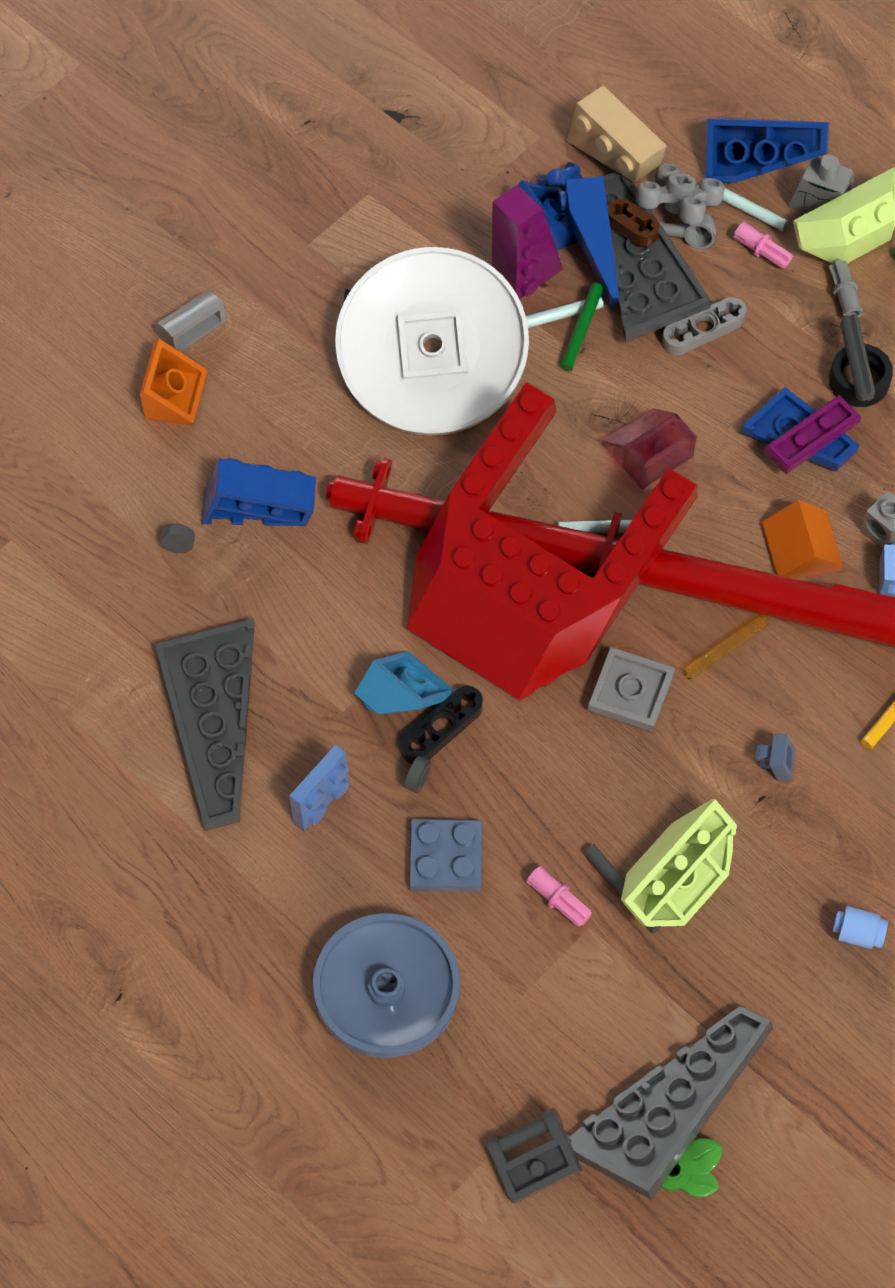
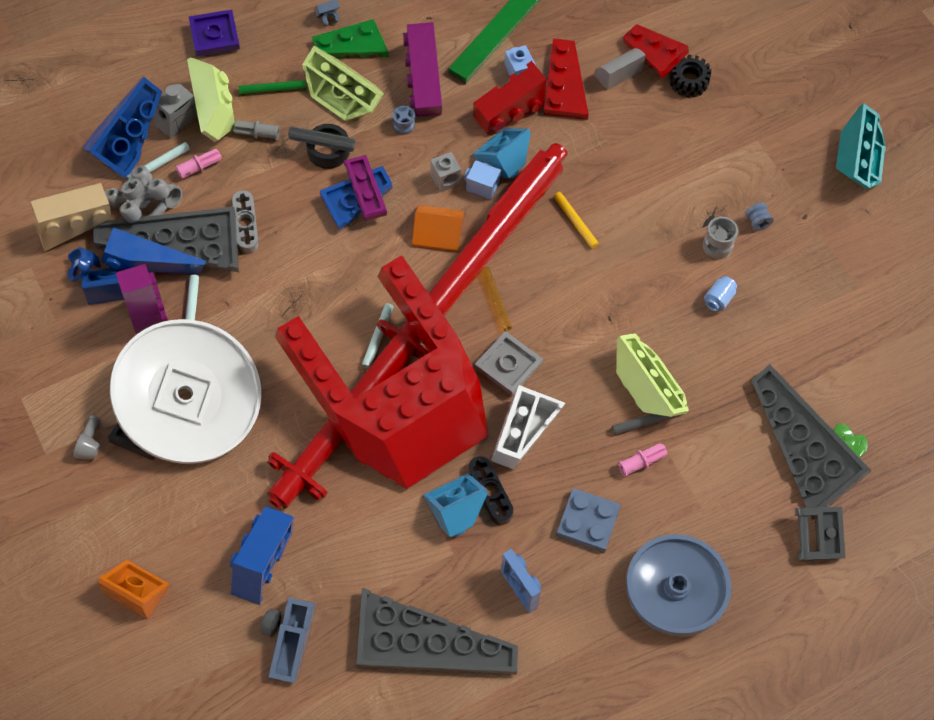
camera: 75 degrees left, 0 degrees up
light grey brick [153,290,227,352] -> none
dark grey tile [405,756,431,793] -> none
green bar [560,283,604,371] -> none
clear pink slope [602,408,697,489] -> none
reddish brown beam [607,198,659,246] -> none
sand blue tile [755,734,795,781] -> none
none -> light grey bar [73,415,101,459]
none -> sand blue slope [269,597,317,683]
none -> white wedge [490,385,565,470]

